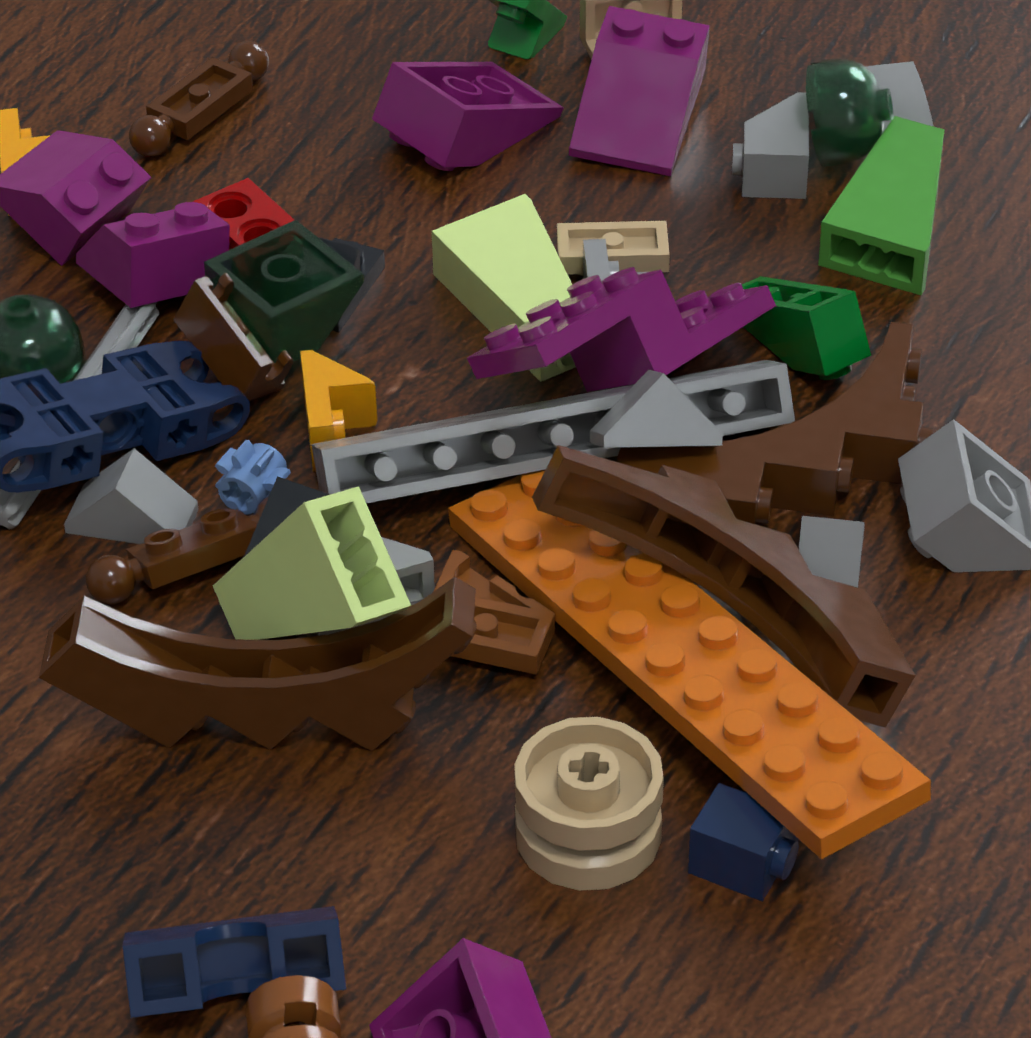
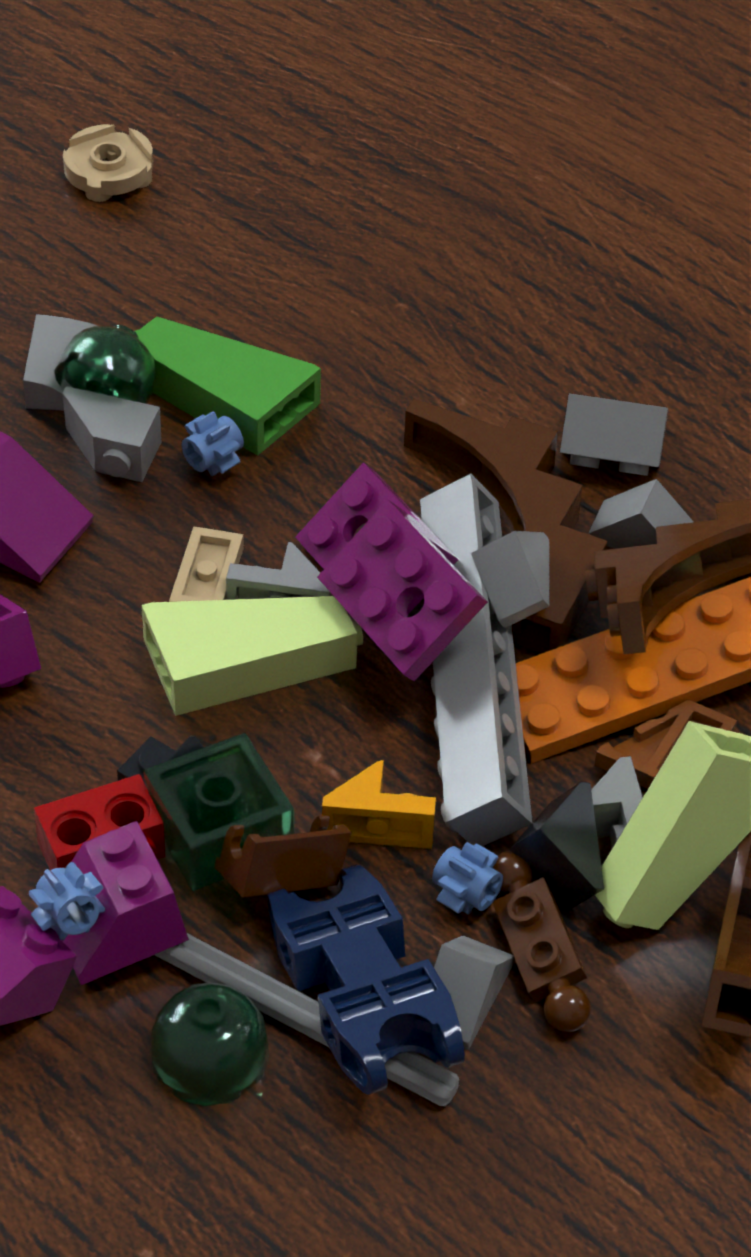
camera: 80 degrees left, 5 degrees up
green slope [742,276,871,380] -> none
none -> medium blue gear [29,862,105,940]
none -> medium blue gear [181,411,244,476]

